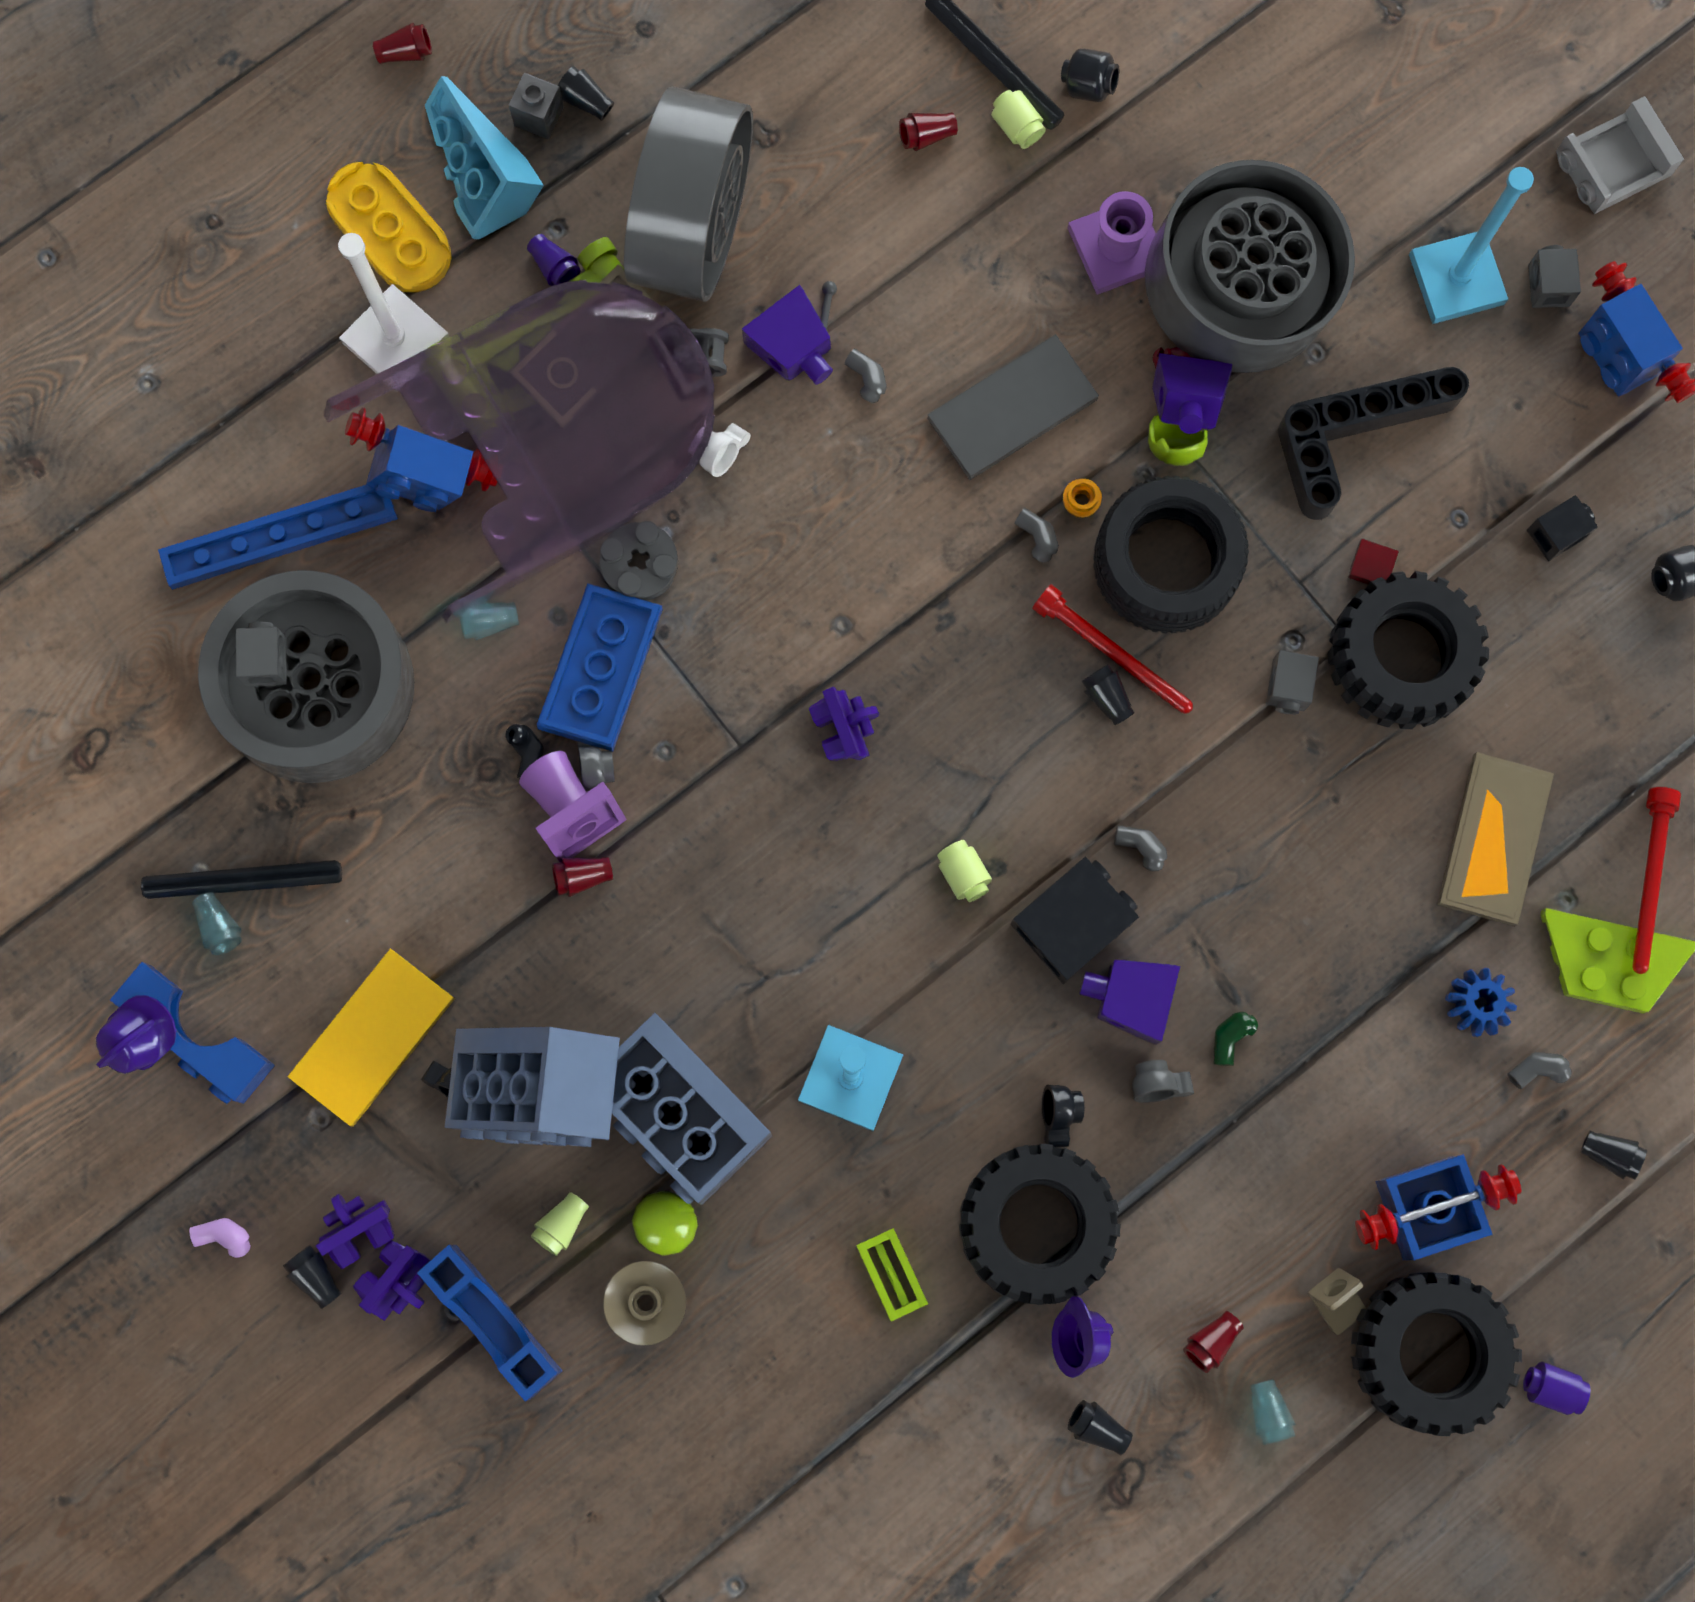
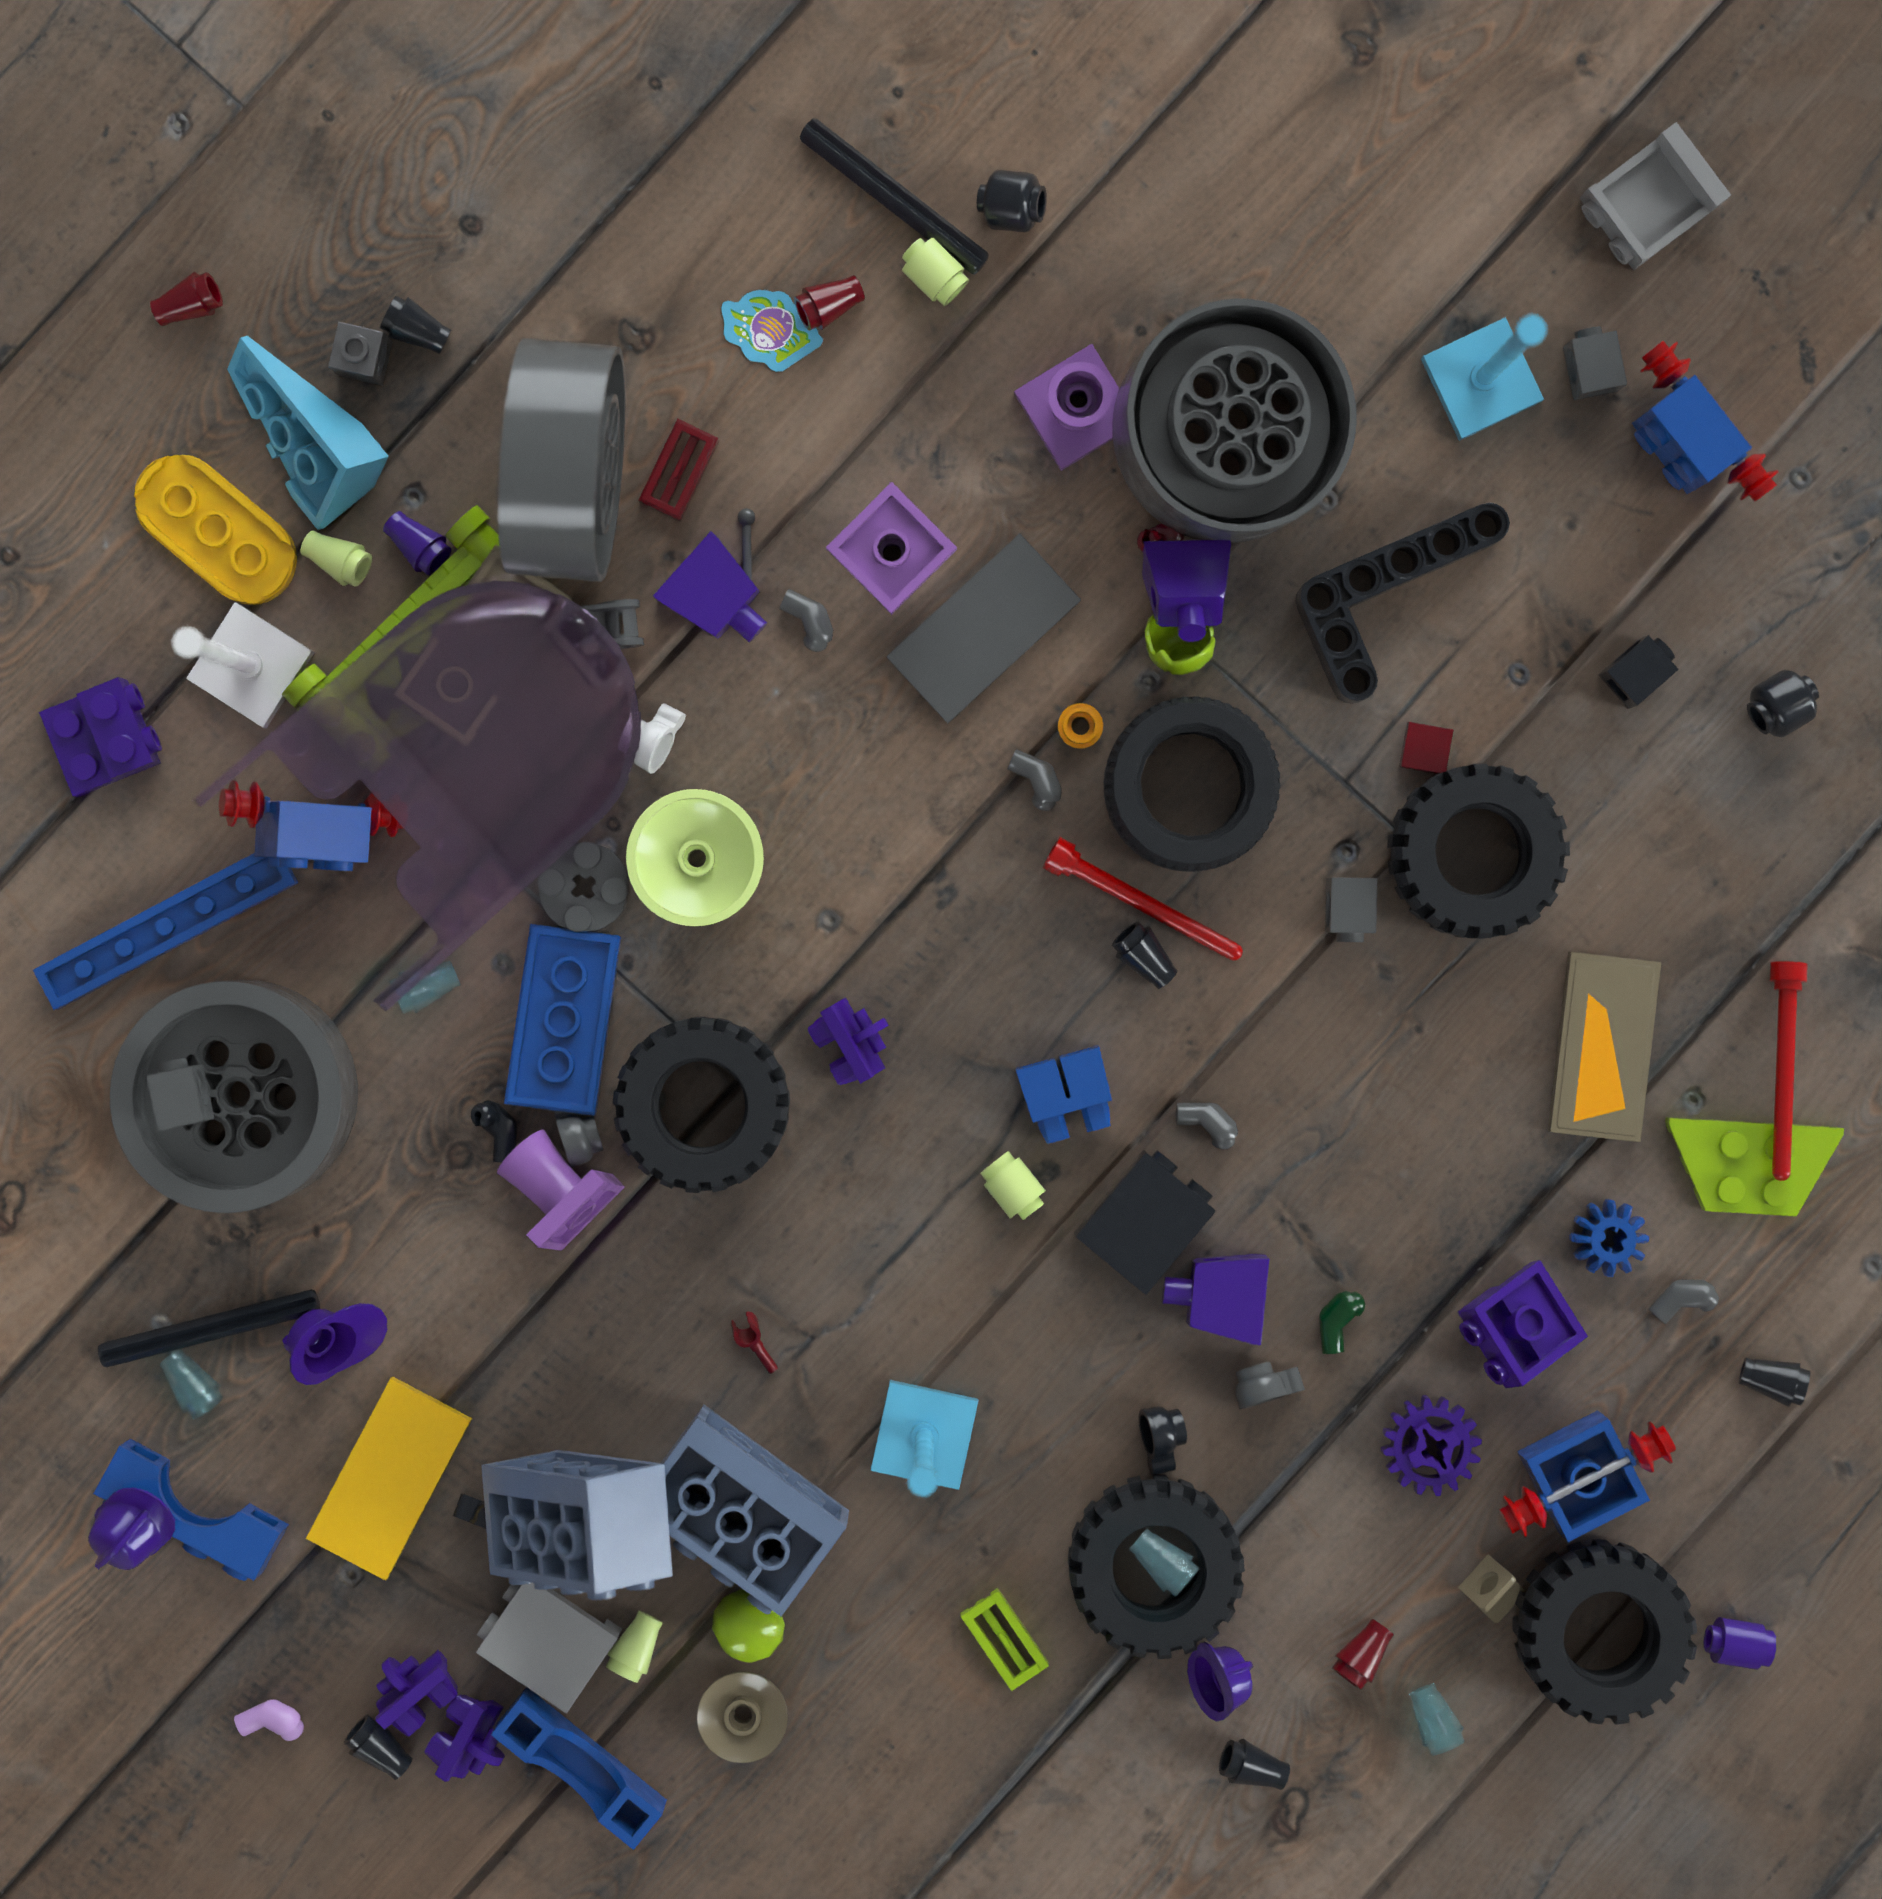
camera: 10 degrees left, 10 degrees up
dark red cone [552,857,613,897] -> none
none -> dark purple plate [39,677,162,797]
none -> dark purple piece [282,1303,387,1385]
none -> yellowish green cone [300,530,372,587]
none -> light grey panel [476,1583,622,1714]
none -> black tyre [612,1017,790,1193]
none -> yellowish green dish [626,789,764,926]
none -> dark red tile [638,418,719,522]
none -> sticker [721,290,823,372]
none -> dark red hand [731,1311,778,1374]
none -> medium lavender plant [826,482,957,615]
none -> blue hips [1015,1045,1112,1144]
none -> clear light blue cone [1129,1529,1199,1597]
none -> dark purple gear [1381,1395,1482,1496]
none -> dark purple plate [1458,1260,1588,1389]

